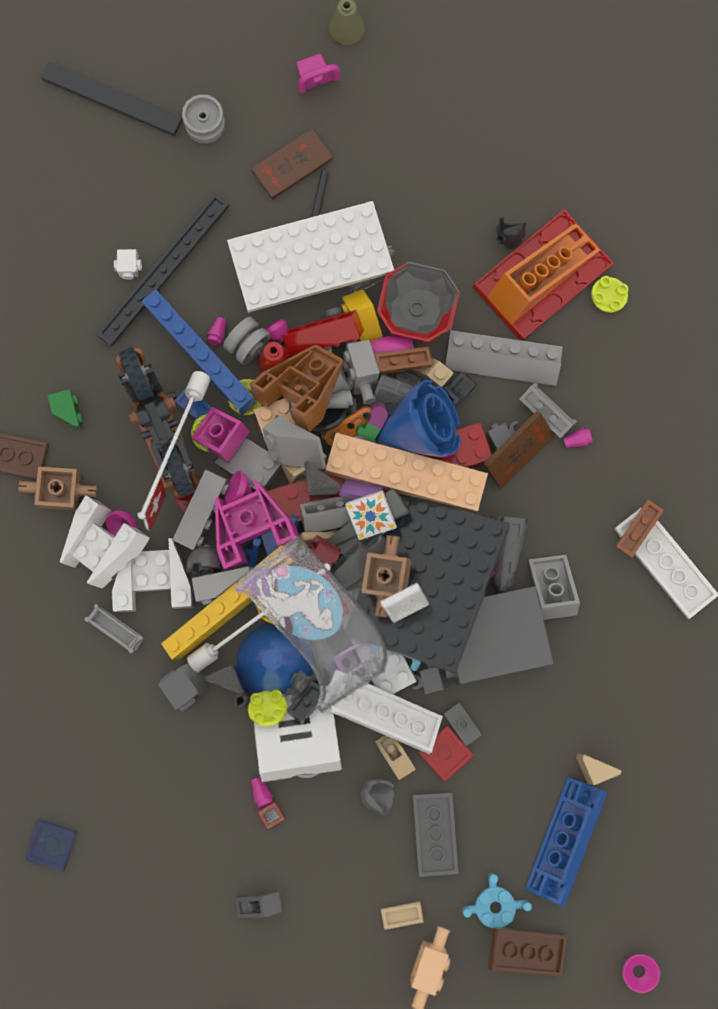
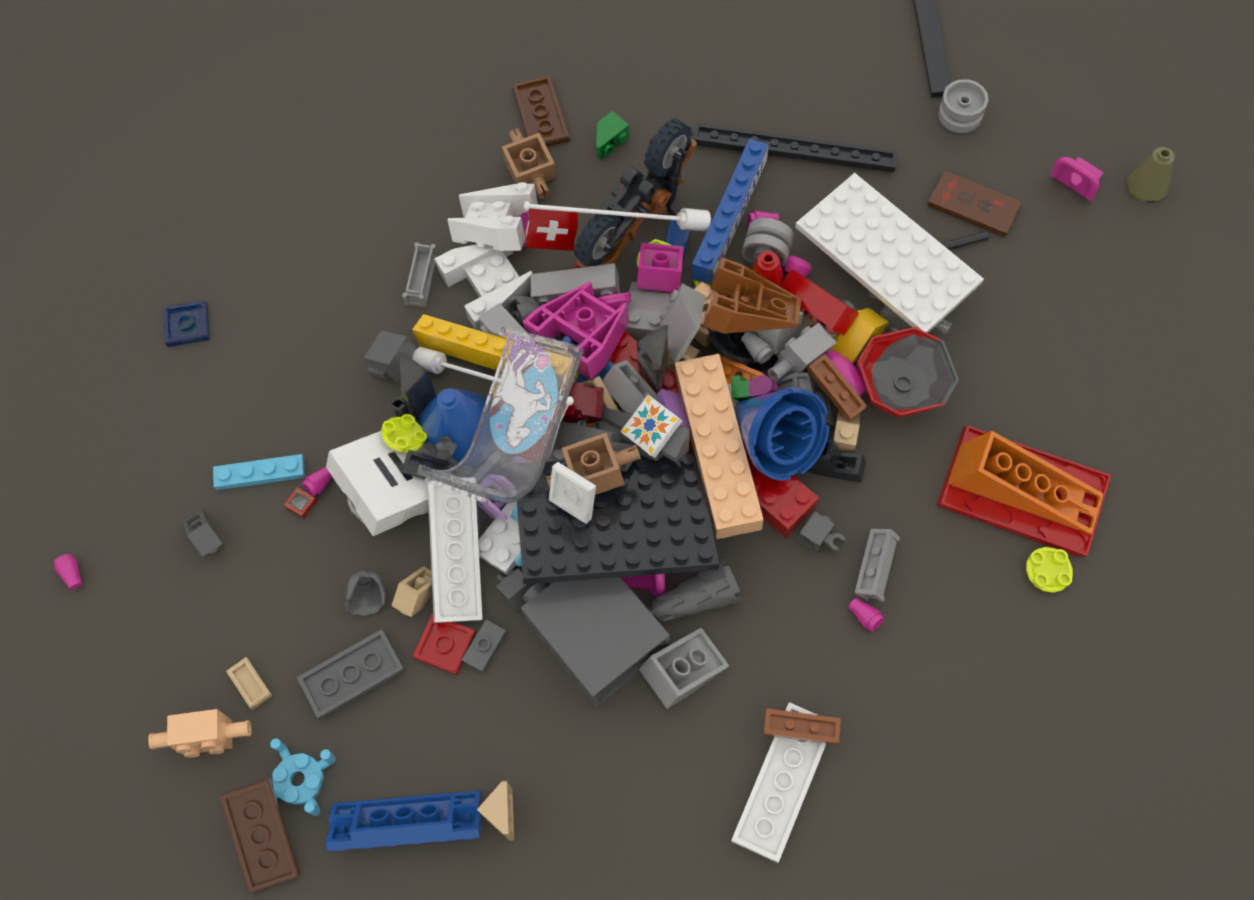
camera: 70 degrees right, 15 degrees down
white brick [114,250,142,280] -> none
light grey slope [445,330,563,387] -> none
reddish brown tile [483,411,554,488] -> none
black helmet [496,217,526,249] -> none
none -> medium azure plate [213,454,305,490]

